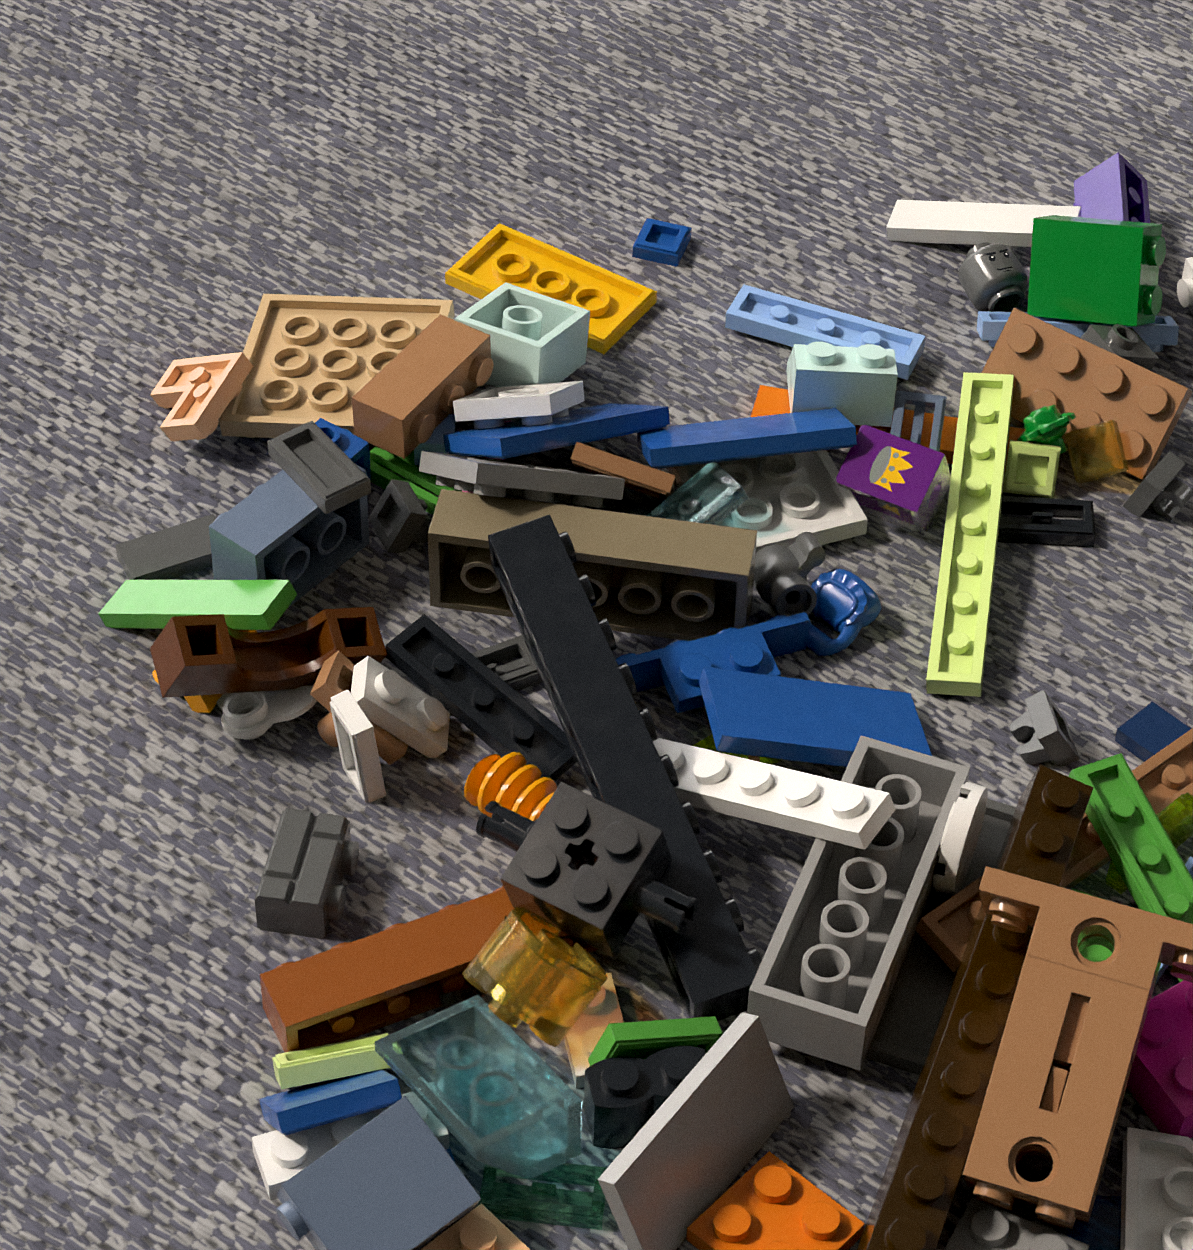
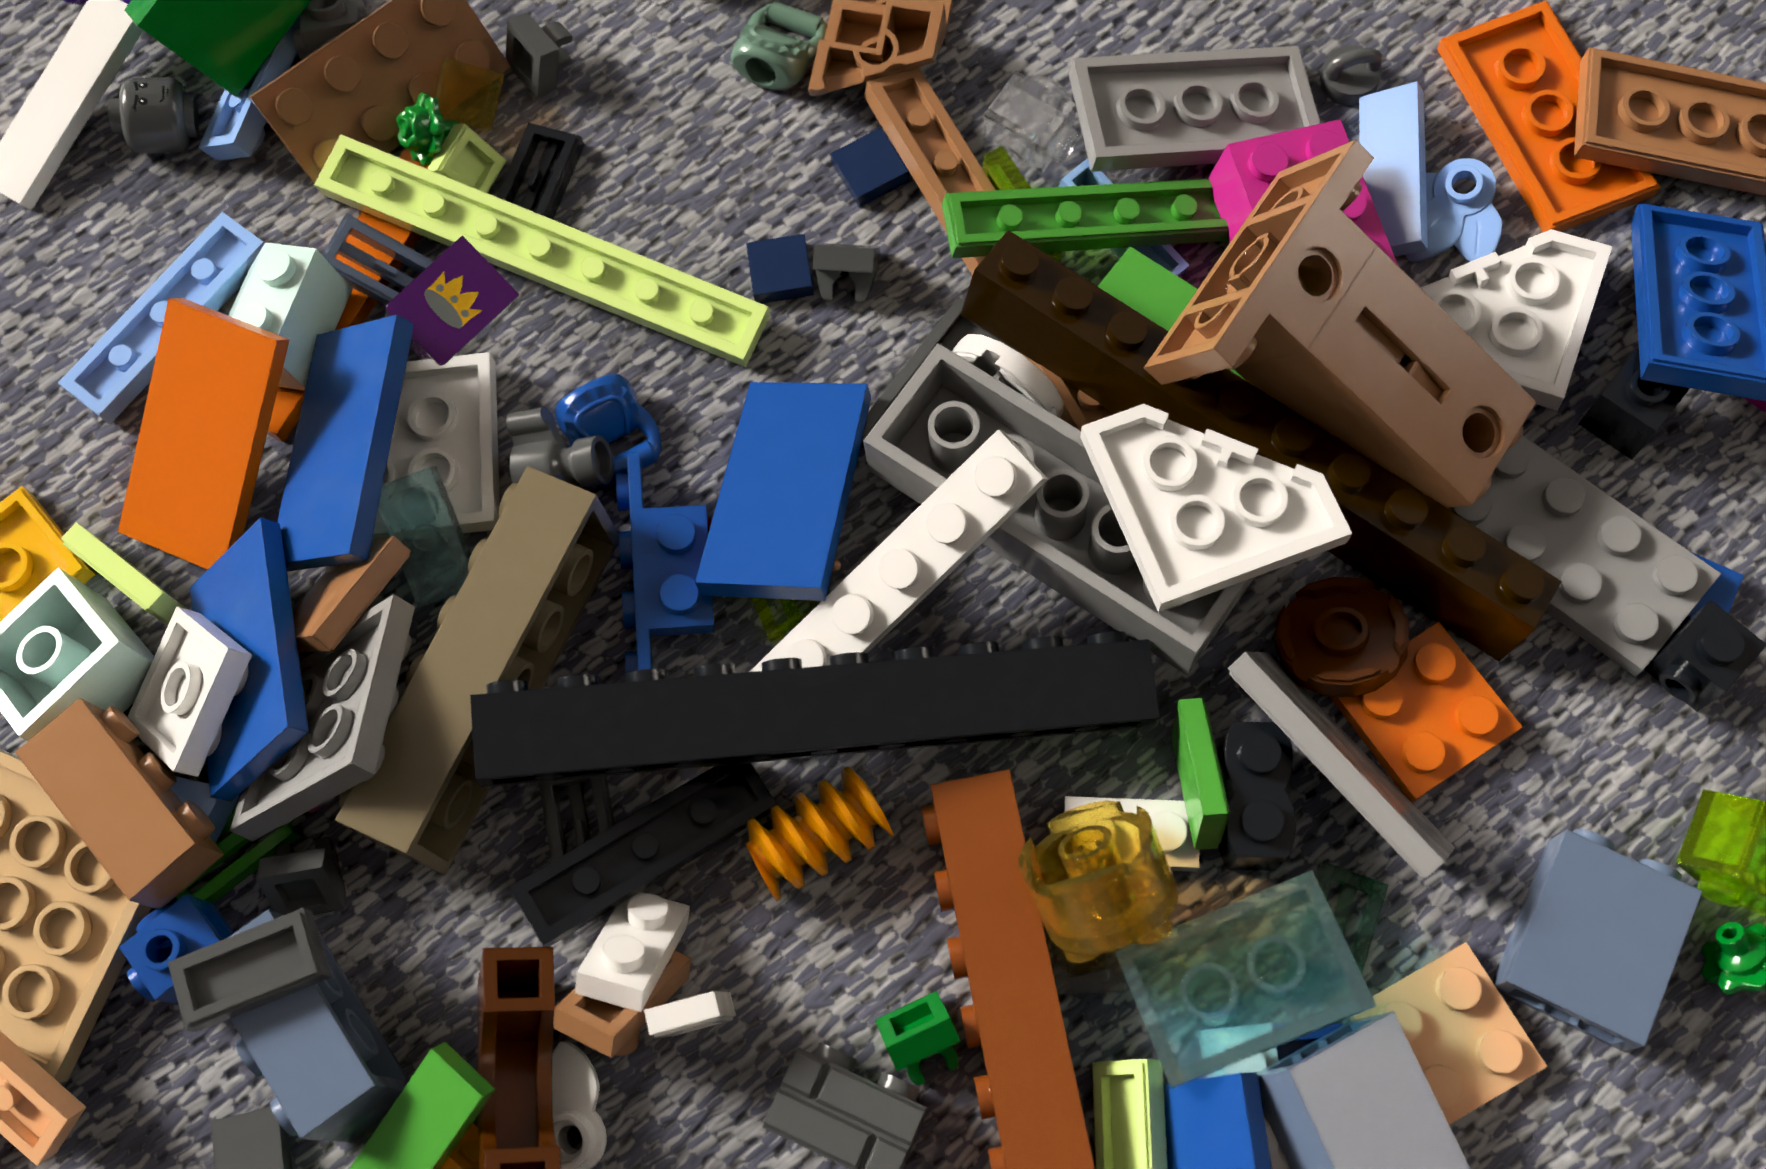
camera: 65 degrees left, 25 degrees up
black brick [476,782,698,957] -> none
none -> yellowish green tile [61,522,187,626]
none -> orange tile [118,298,290,570]
none -> dark blue tile [746,234,814,304]
none -> green tile [875,991,960,1086]
none -> white plate [1080,404,1352,612]
none -> reddish brown tile [1275,577,1409,697]

